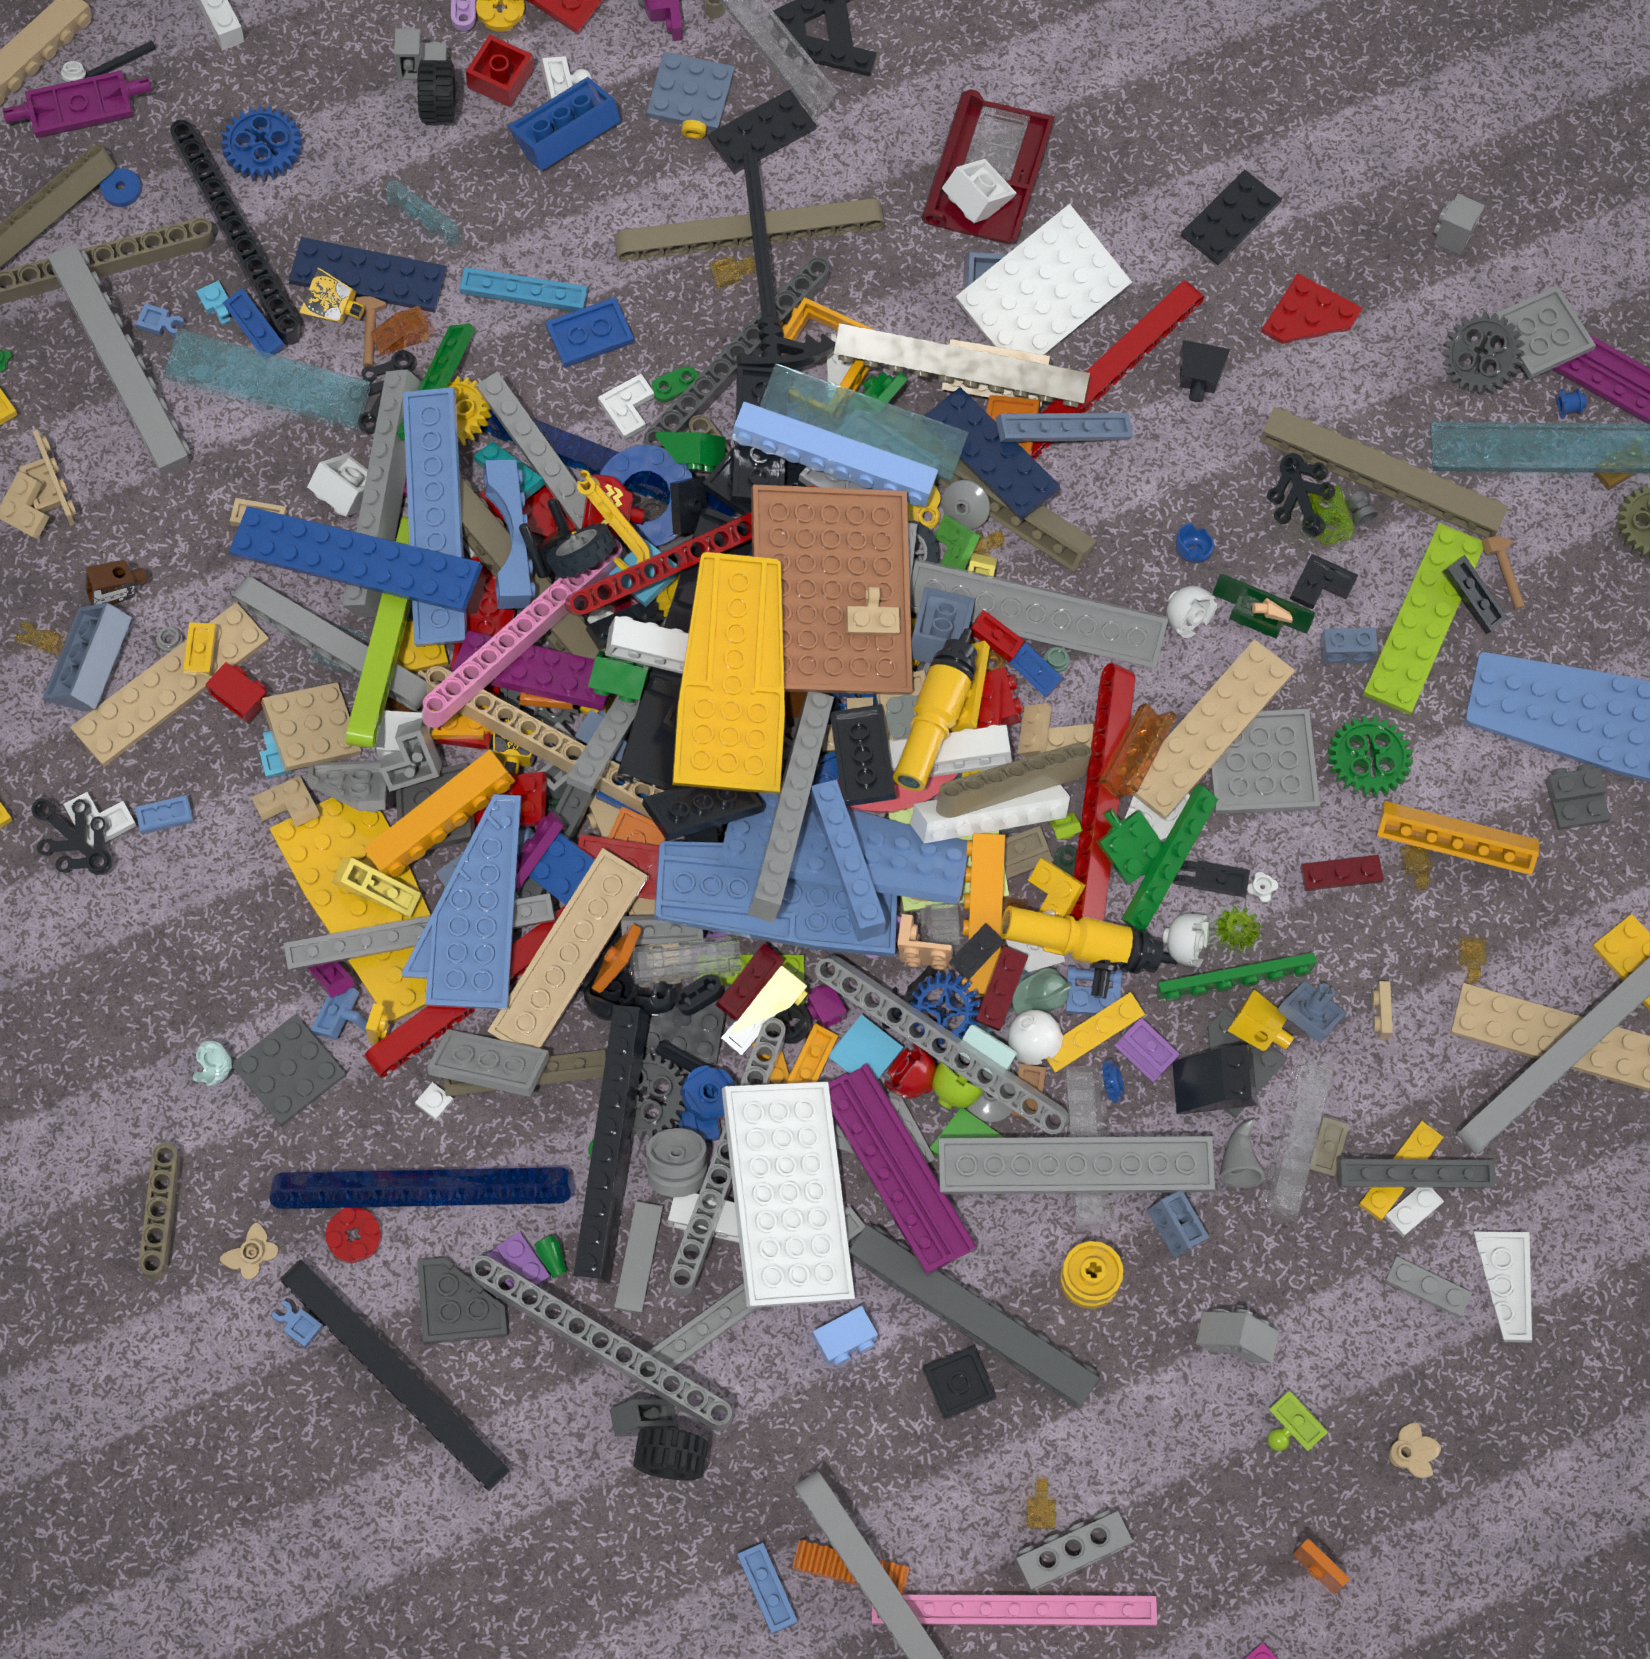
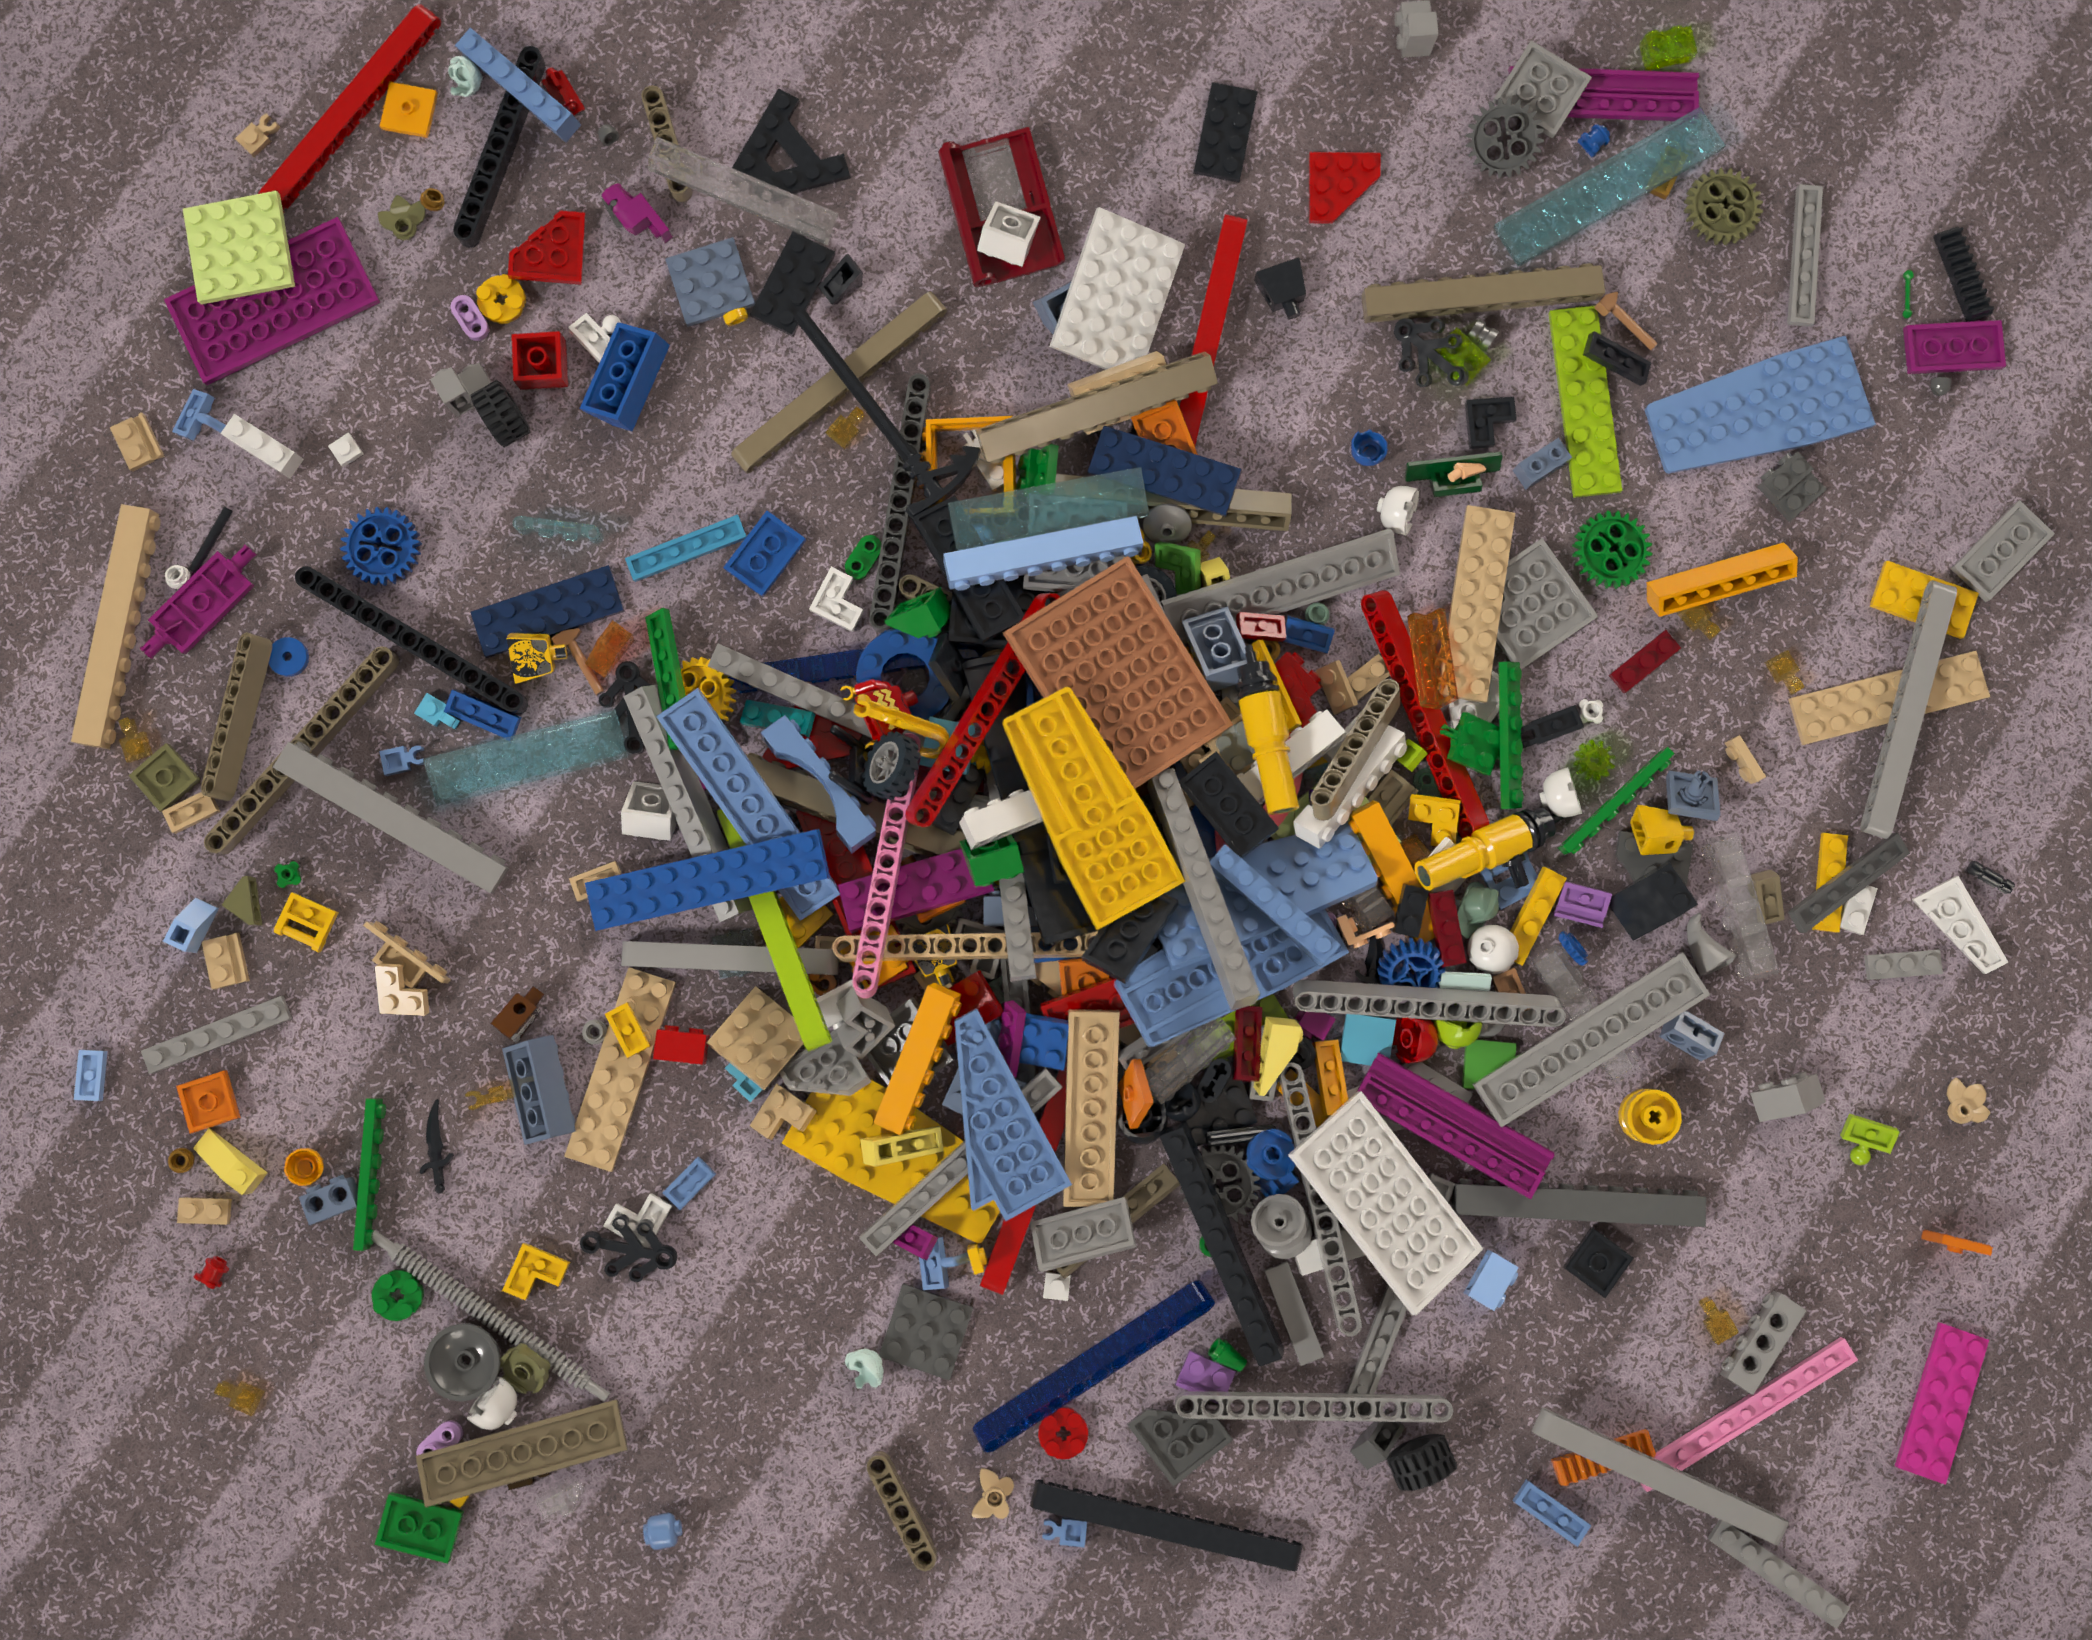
camera: 30 degrees left, 15 degrees up
tan plate [845,587,900,635] -> none
sand blue plate [996,413,1133,442] -> none
none -> white plate [328,433,363,467]
none -> black slope [818,254,863,305]
none -> black axle [1966,861,2015,894]

